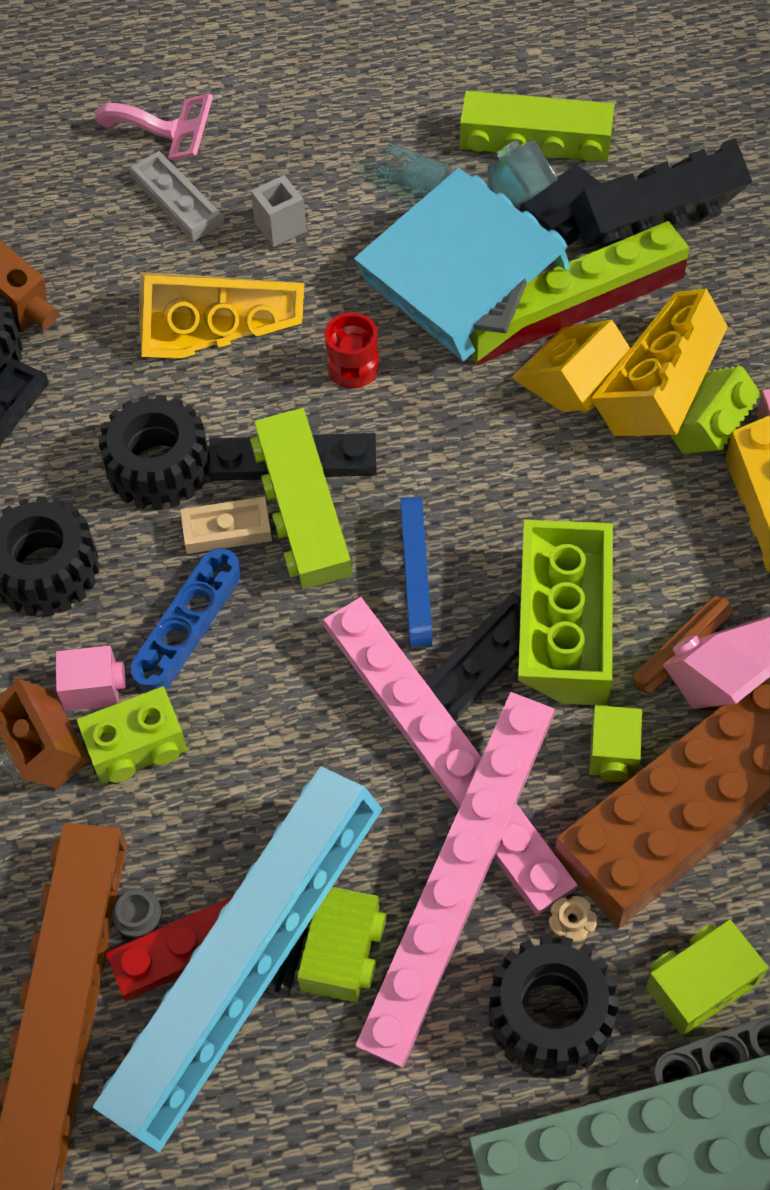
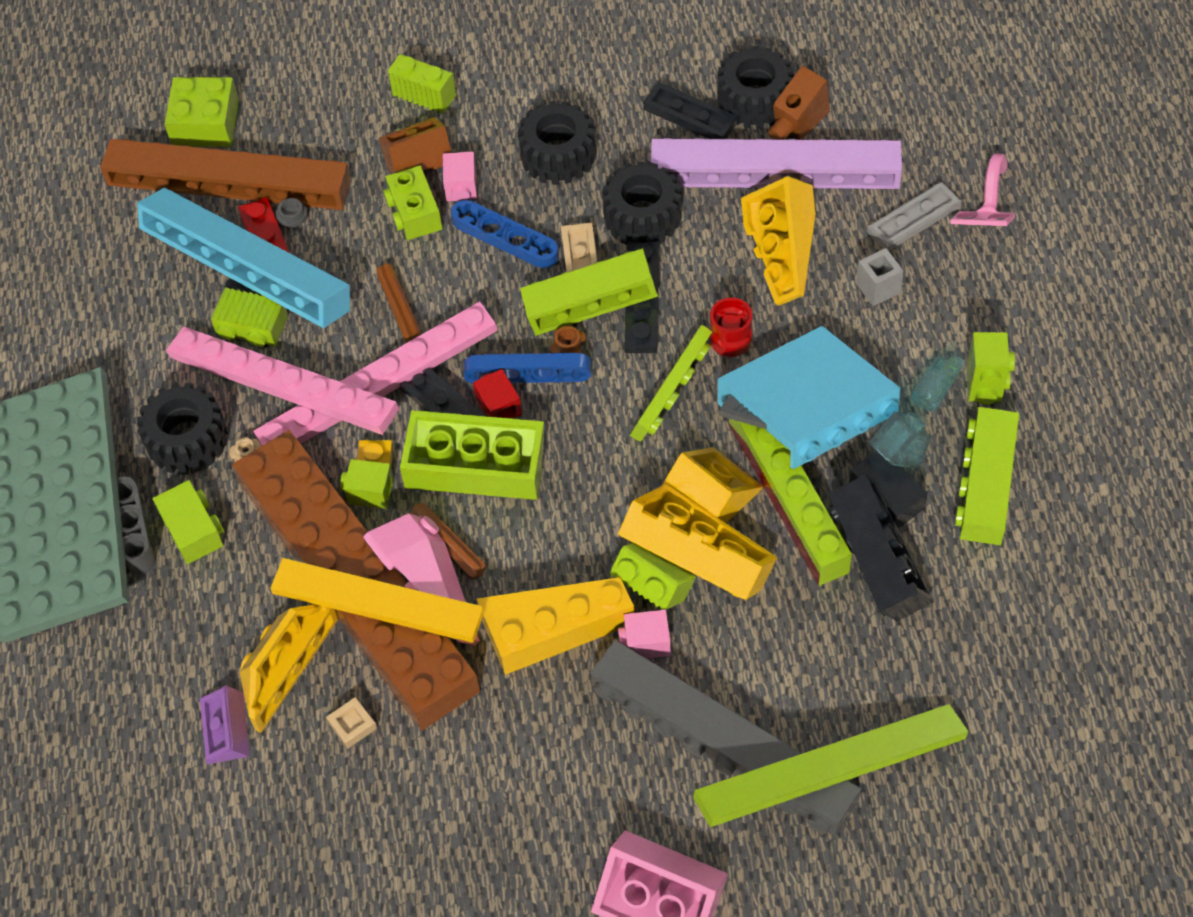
camera: 95 degrees right, 0 degrees up
none -> yellow plate [357,440,393,467]
none -> dark orange axle [376,263,421,343]
none -> red brick [473,369,522,419]
none -> dark orange plate [550,326,586,353]
none -> lime plate [630,325,712,442]
none -> lavender brick [651,138,902,189]
none -> lime brick [966,332,1015,404]

